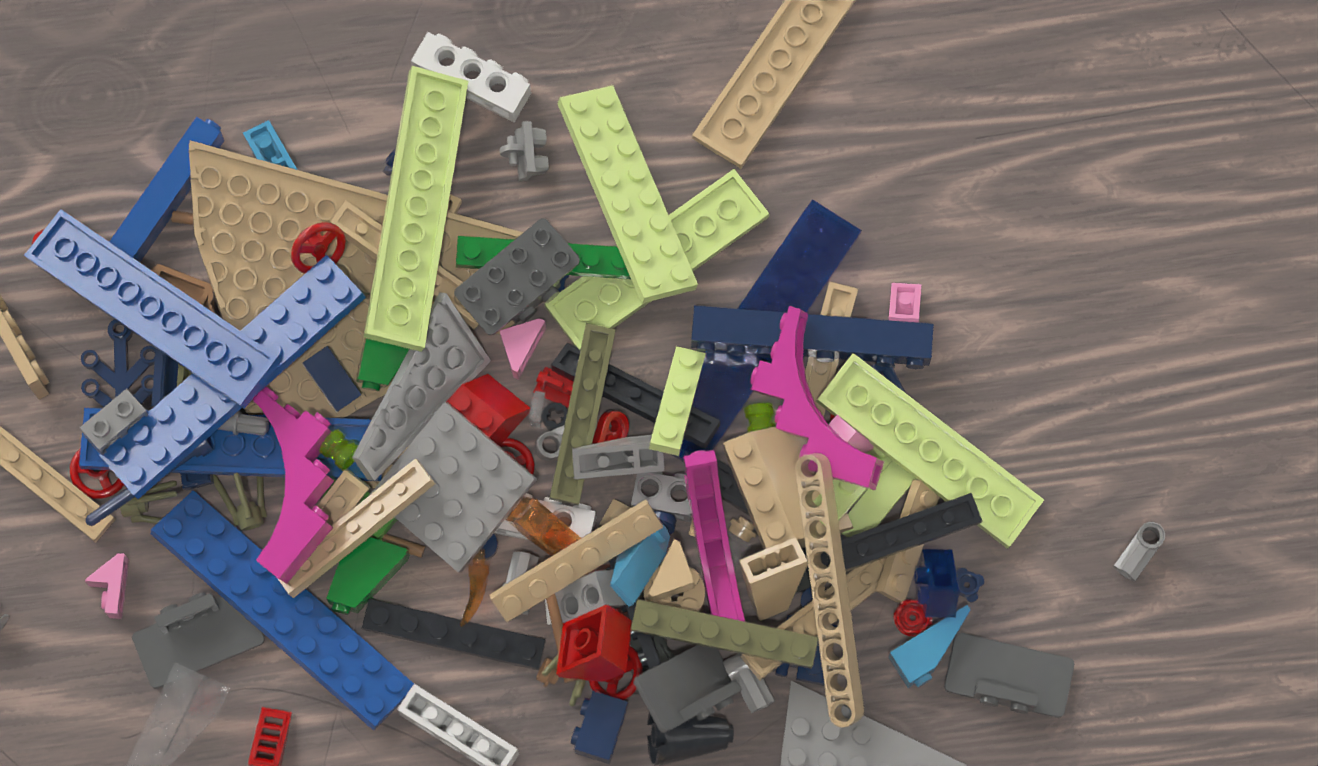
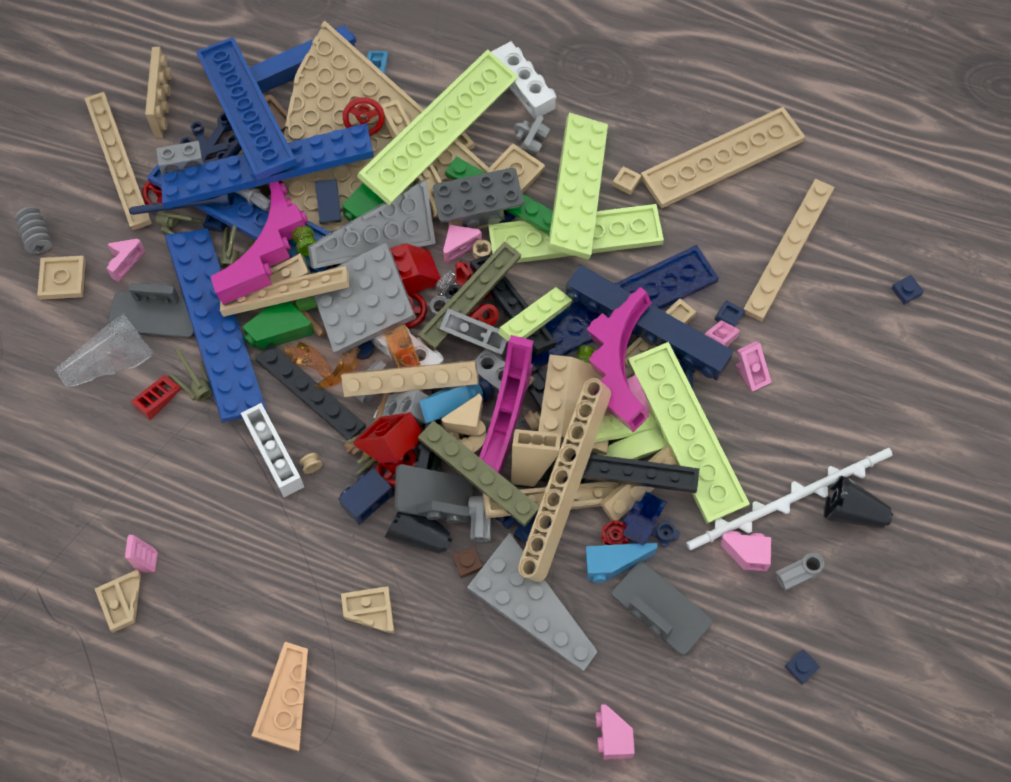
camera: 30 degrees right, 10 degrees down
none -> tan plate [37,256,86,300]
none -> olive plant [169,348,212,401]
none -> clear orange bar [284,342,332,384]
none -> tan bush [299,453,323,474]
none -> reddish brown plate [452,546,483,578]
none -> tan bush [473,240,492,259]
none -> tan plate [490,144,545,194]
none -> tan plate [612,166,641,195]
none -> white plant [686,448,893,551]
none -> dark blue tile [715,300,745,327]
none -> bright pink slope [721,531,771,572]
none -> bright pink slope [735,341,772,392]
none -> tan plate [744,179,835,322]
none -> dark blue plate [785,649,820,685]
none -> black cone [824,476,893,529]
none -> dark blue plate [891,275,924,305]

